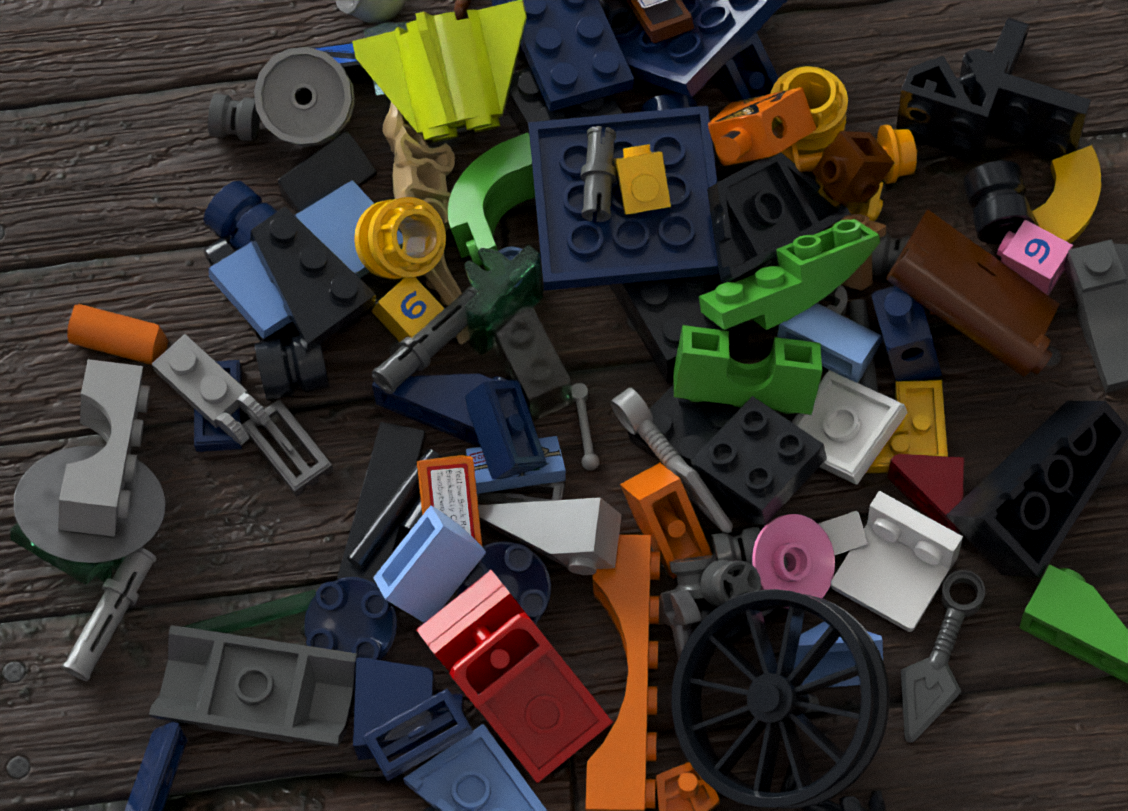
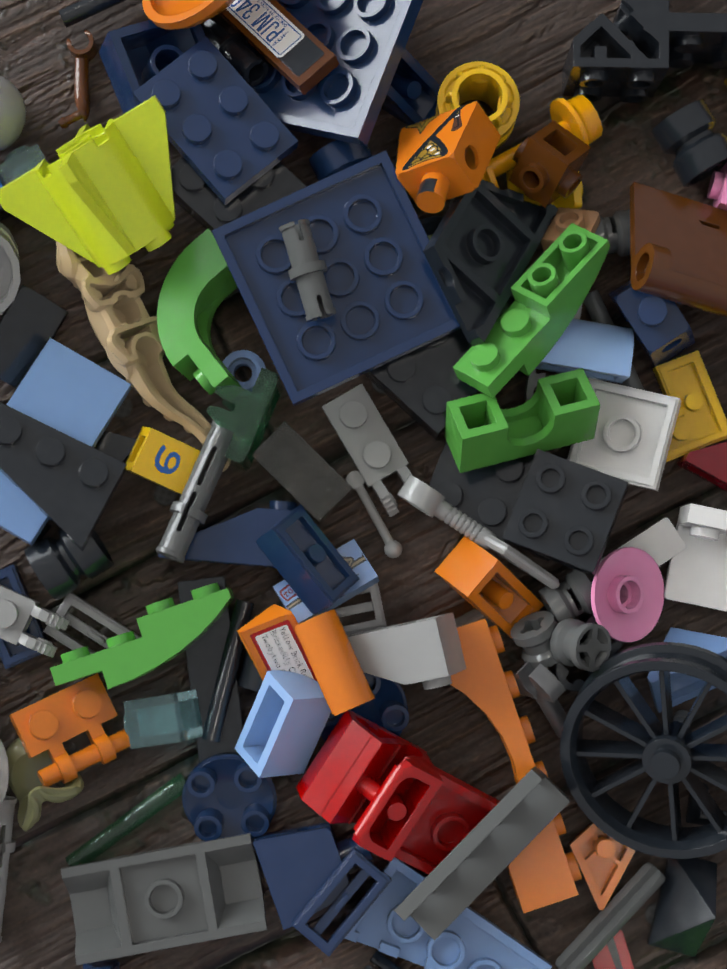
camera: 25 degrees left, 20 degrees up
yellow piece [354,197,446,279] -> none
yellow bracket [613,144,671,215] -> none
none -> olive piece [6,738,84,832]
none -> orange plate [9,673,132,787]
none -> bright green slope [50,582,234,689]
none -> clear light blue brick [123,689,203,749]
none -> orange brick [295,609,375,716]
none -> light grey hinge [322,384,413,517]
none -> dark grey fence [394,766,571,941]

